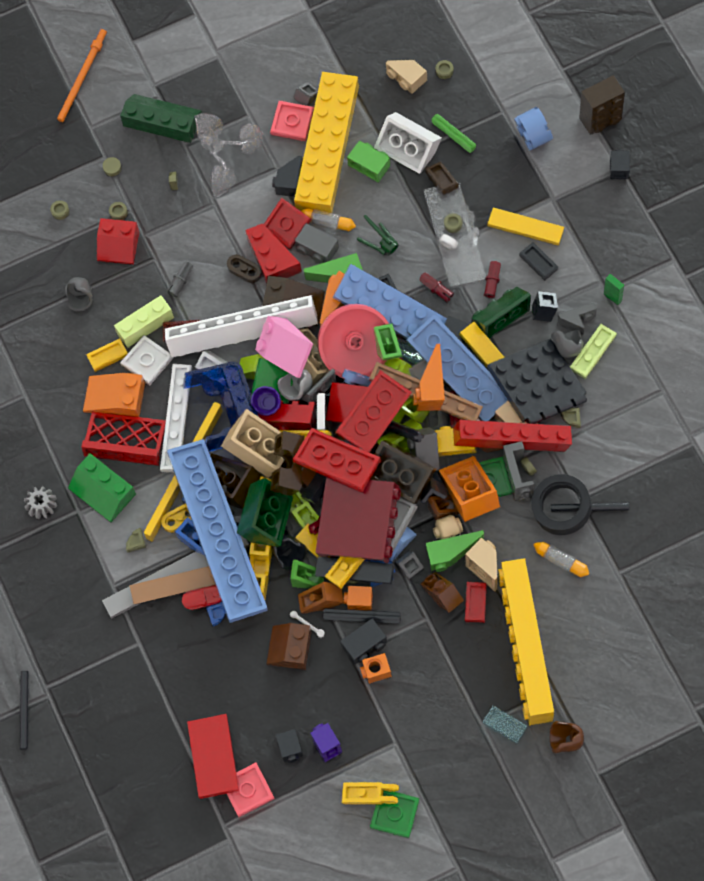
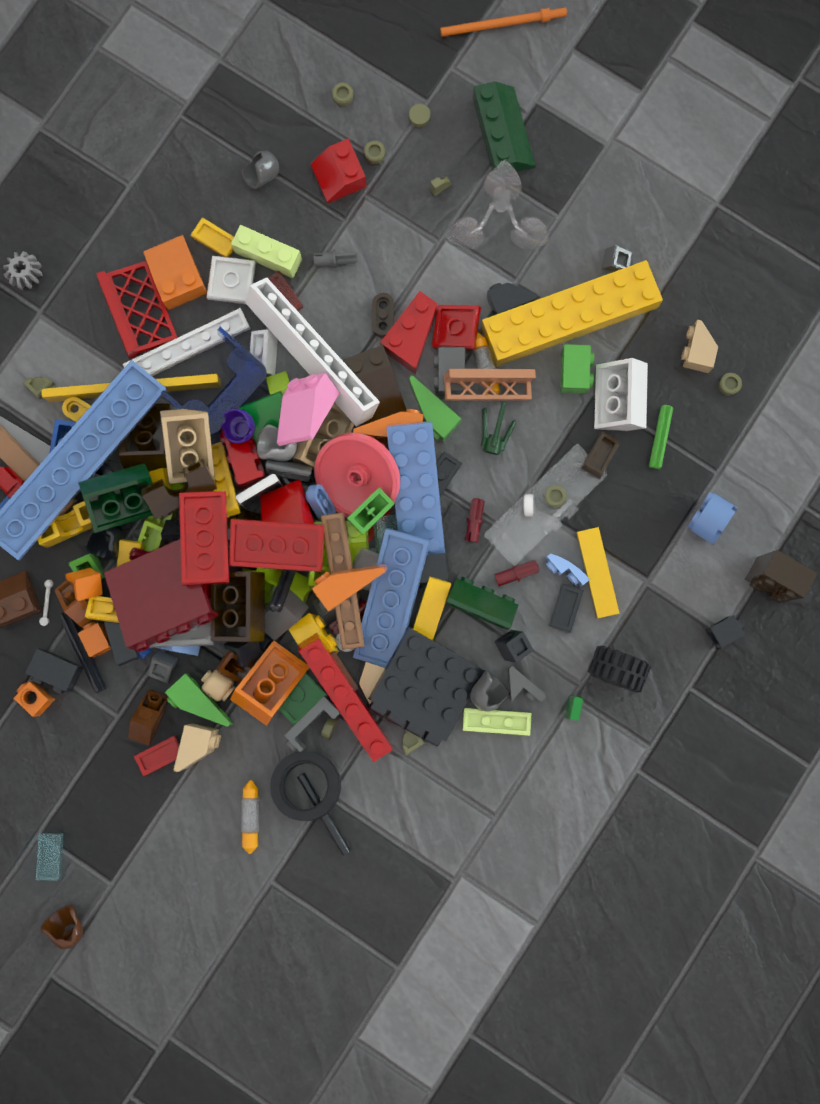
camera: 55 degrees right, 15 degrees up
green slope [68,454,136,522] -> none
coral tile [270,101,314,141] -> none
yellow brick [498,558,554,725] -> none
none -> orange panel [65,568,103,601]
none -> nougat fence [444,369,536,401]
none -> light blue slope [545,554,590,587]
none -> black tyre [588,646,651,693]

